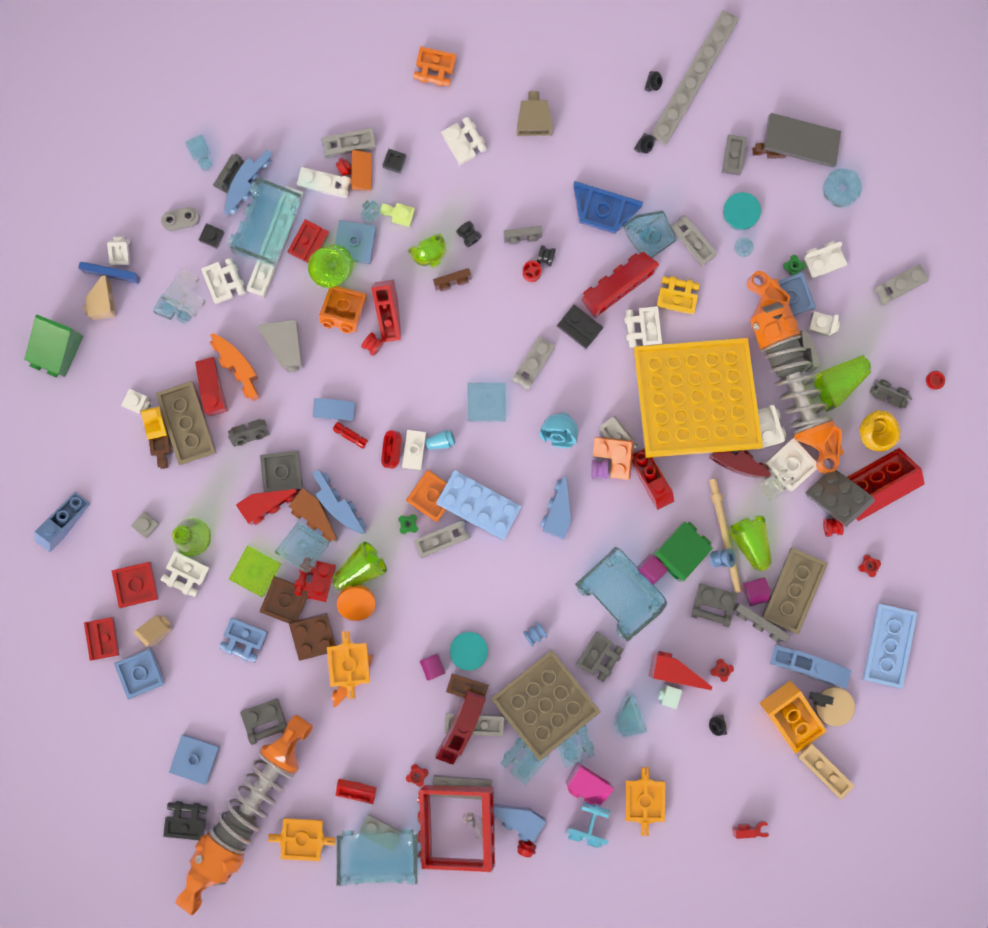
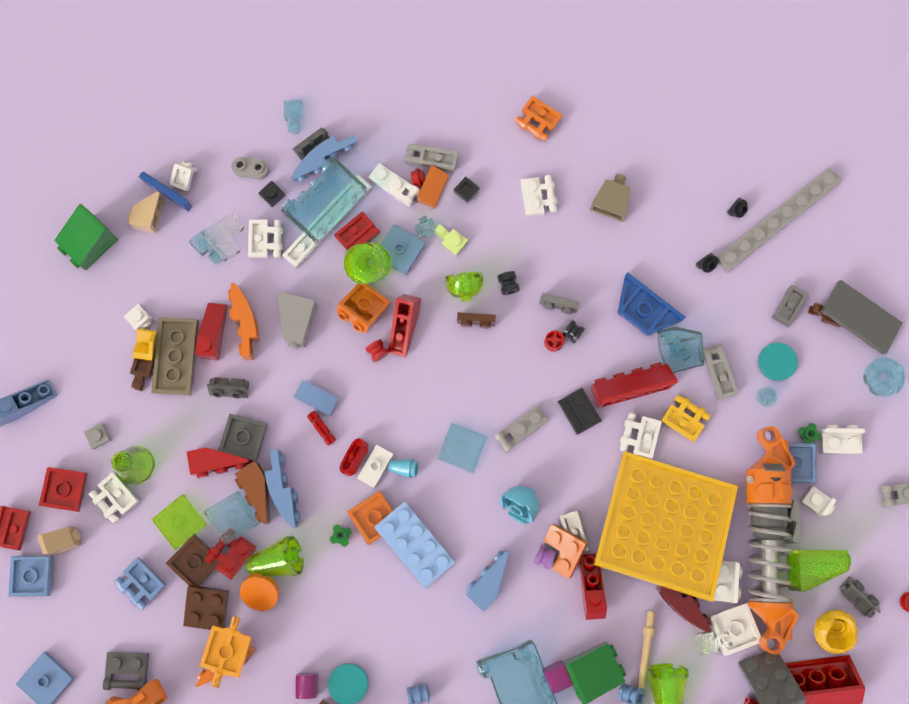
camera: 25 degrees right, 5 degrees down
light grey plate [414,520,471,558] -> none

